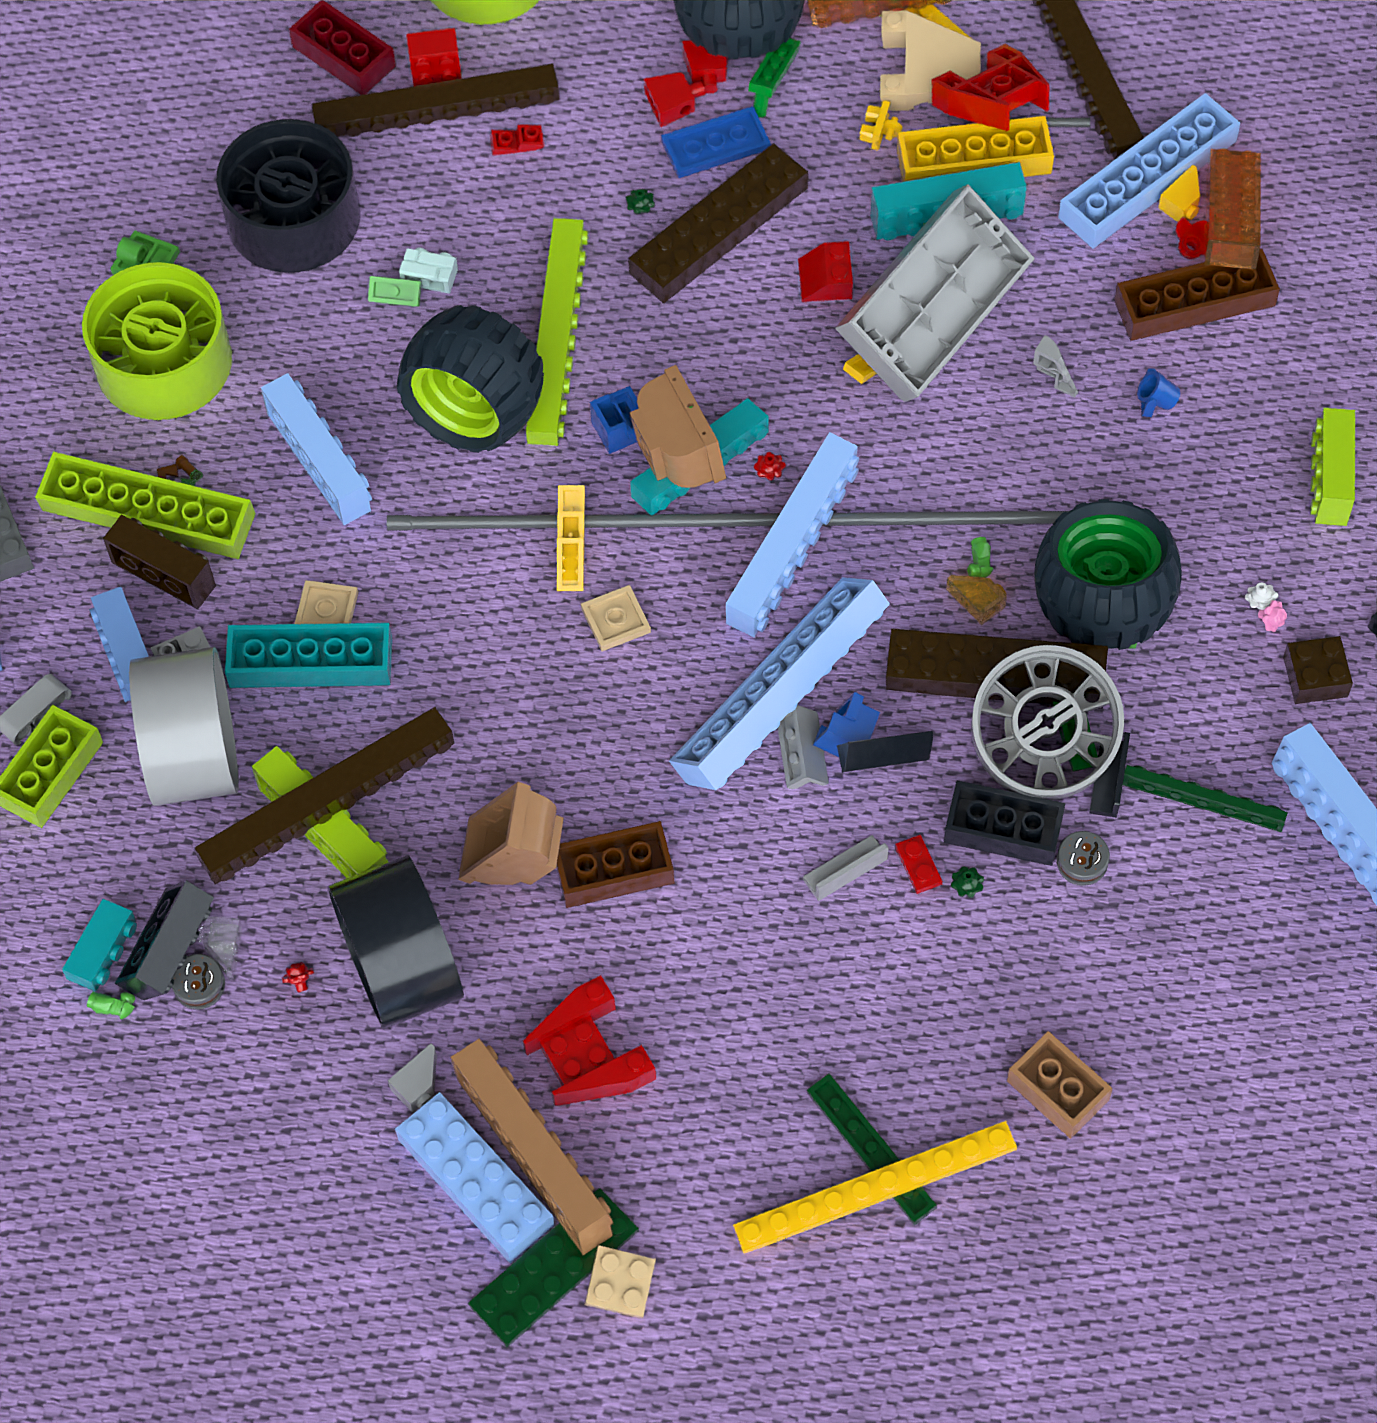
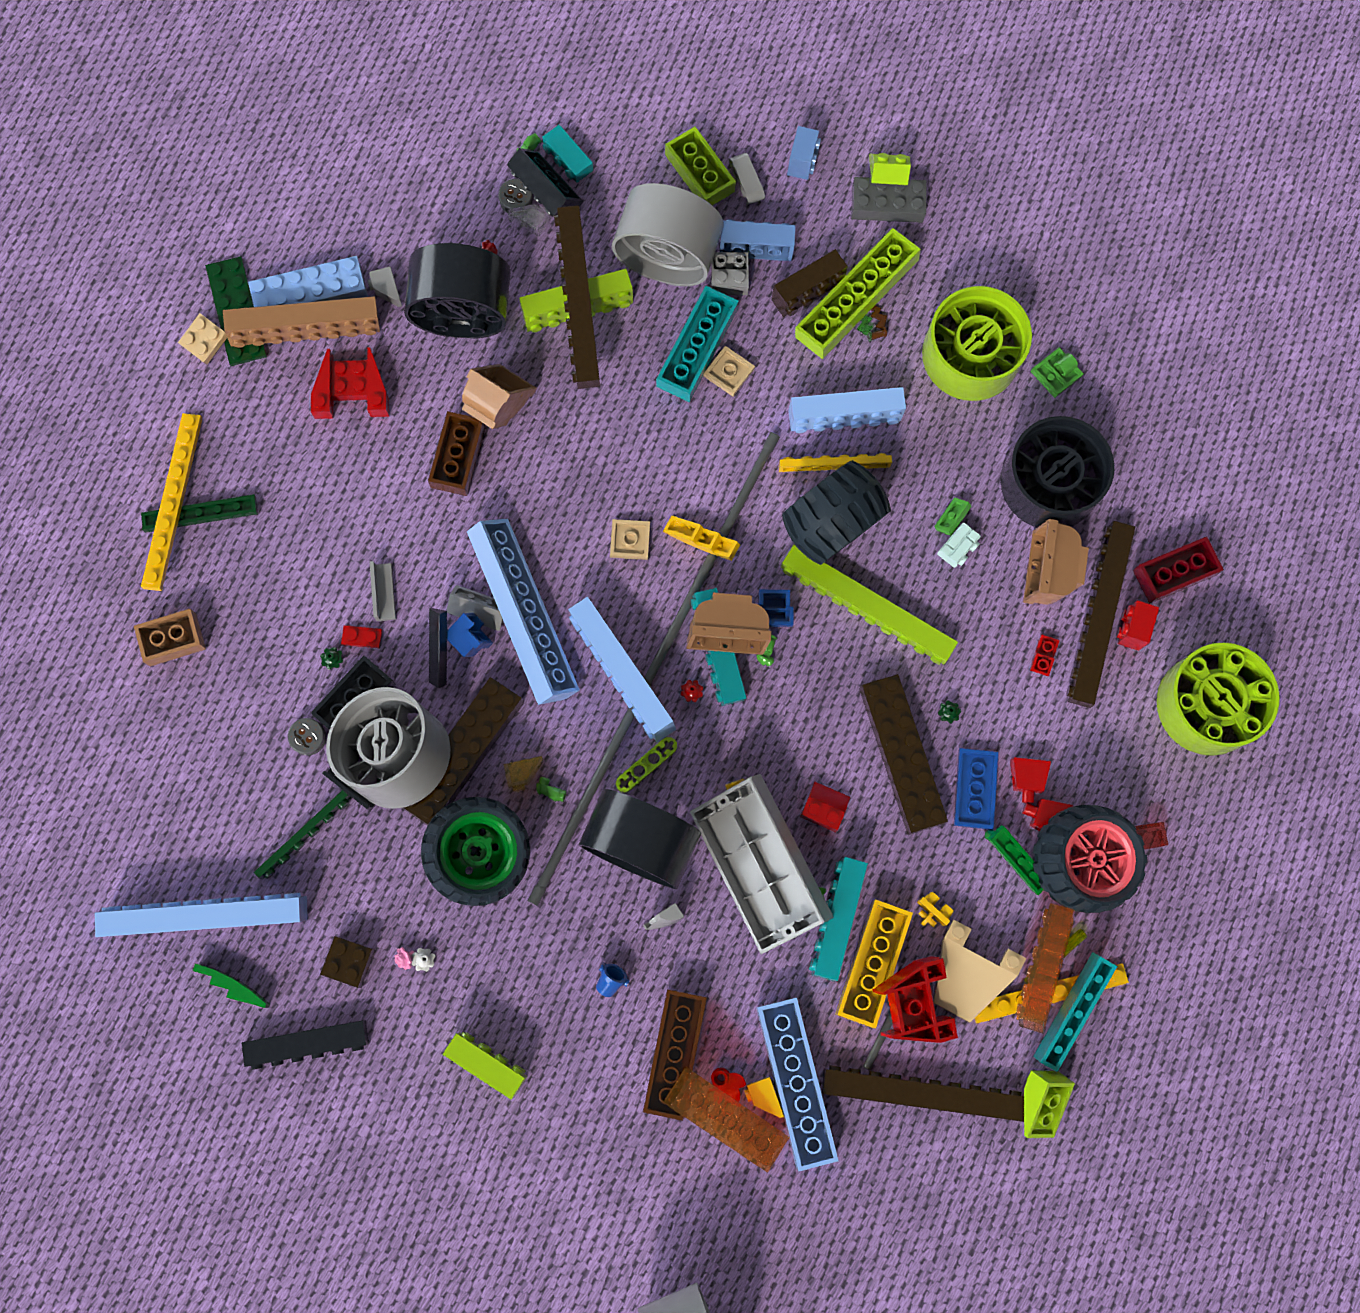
camera: 110 degrees right, 15 degrees up
none -> black wheel [578,789,702,889]
none -> lime beam [616,737,677,793]
none -> yellow plate [778,453,892,472]
none -> medium nougat container [1023,519,1089,605]

